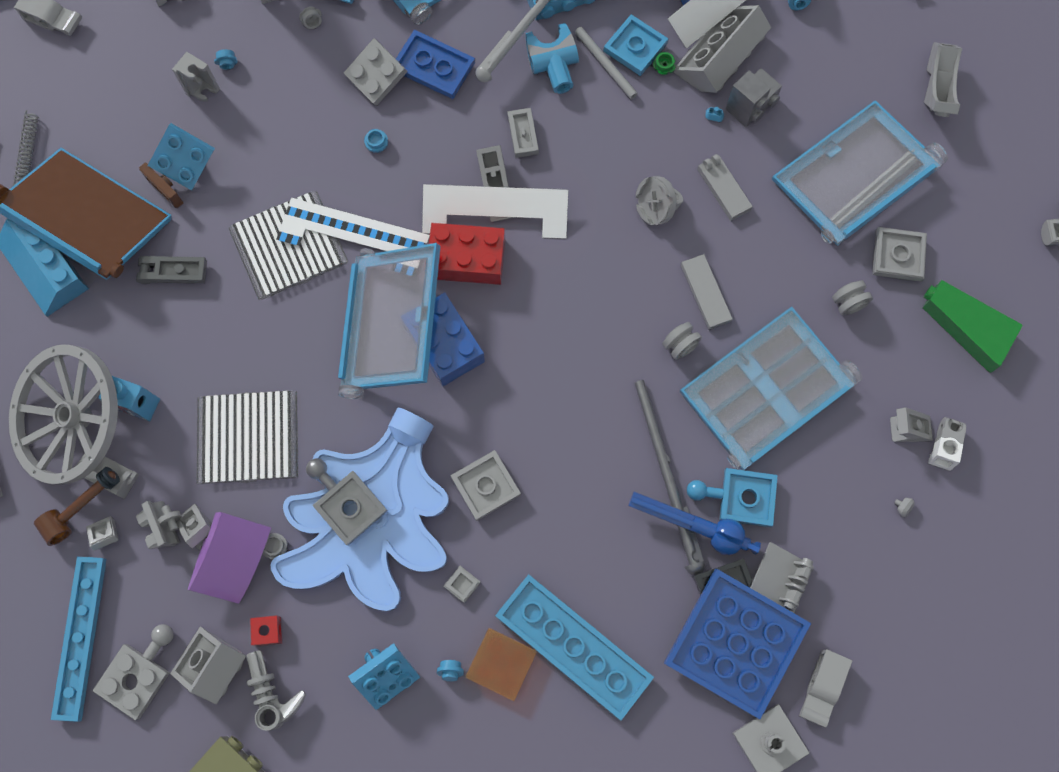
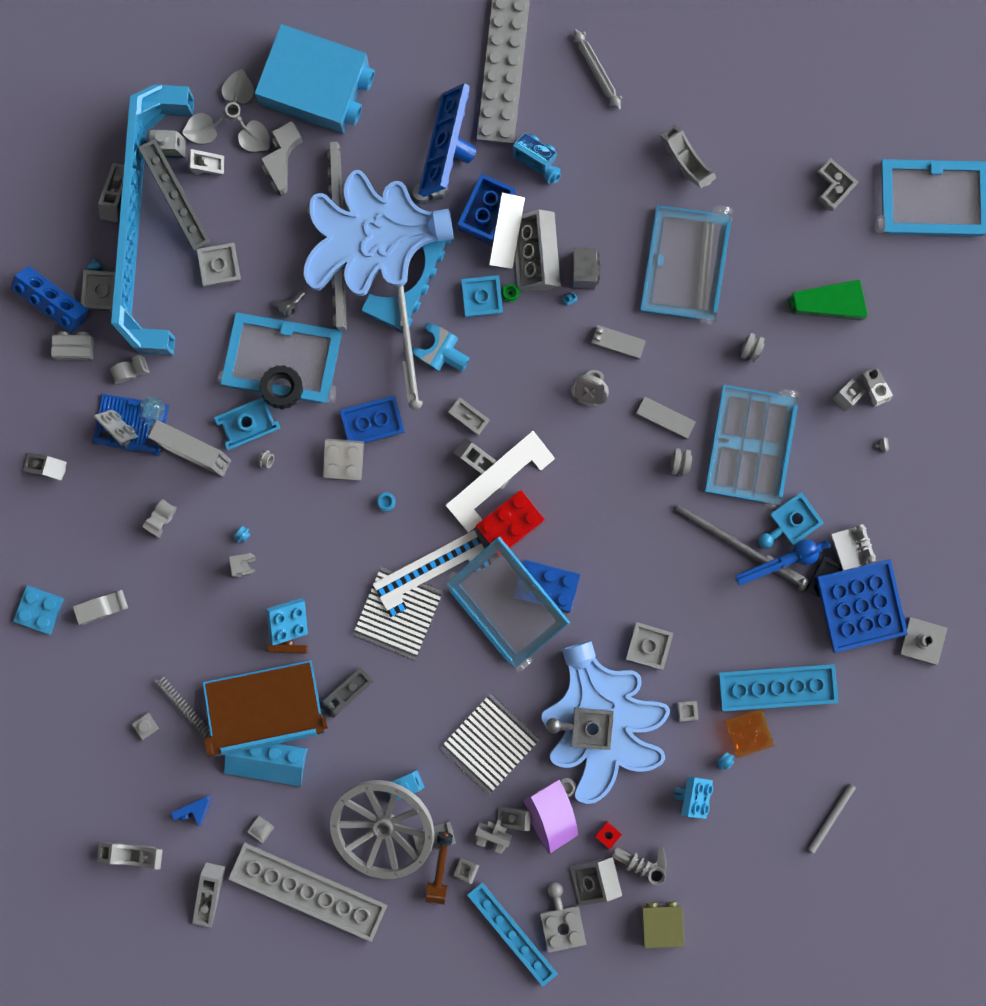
camera: 45 degrees left, 10 degrees up
light grey piece [575,27,638,100] -> none
light grey piece [799,649,852,728] -> none
light grey plate [872,227,927,282] -> none

